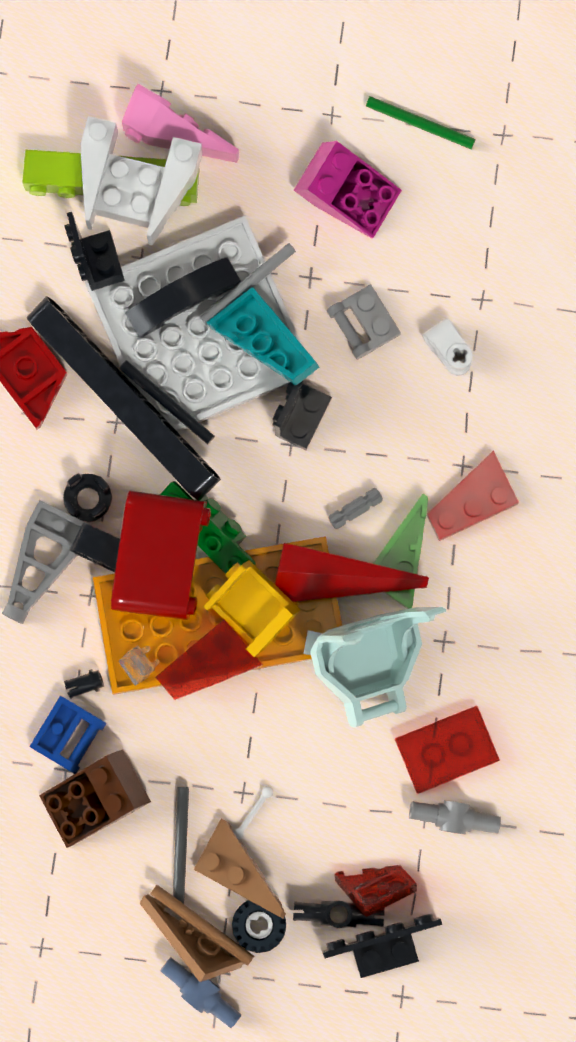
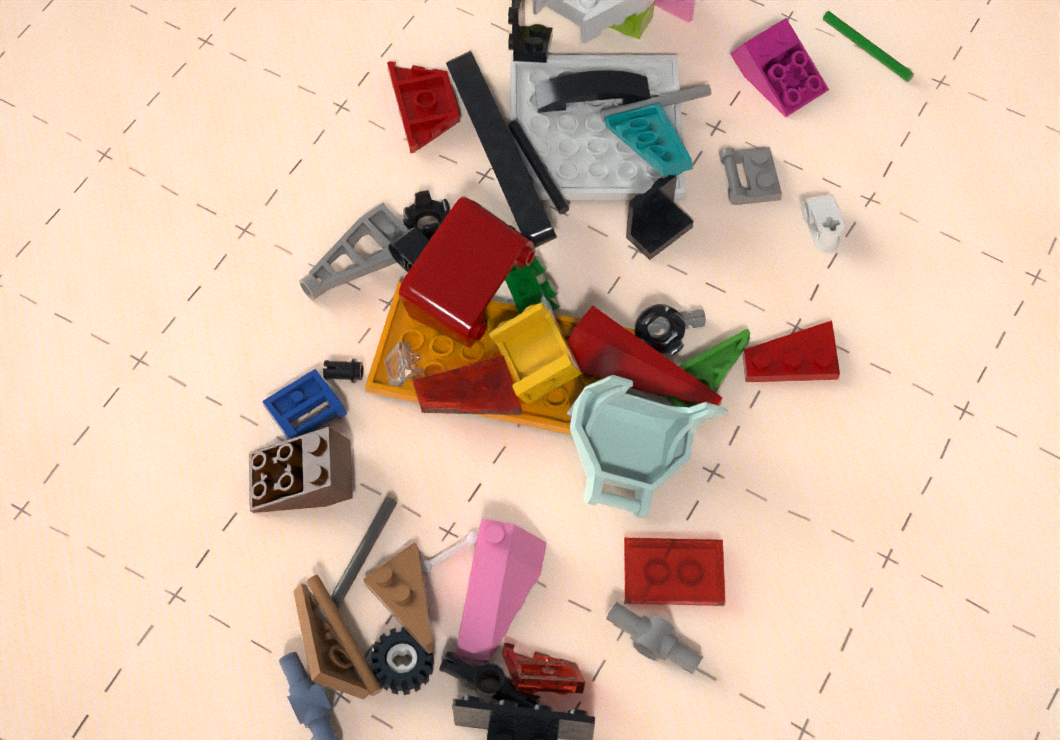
camera: 25 degrees right, 20 degrees down
none -> bright pink wedge [455,518,547,663]
none -> black piece [634,304,686,356]

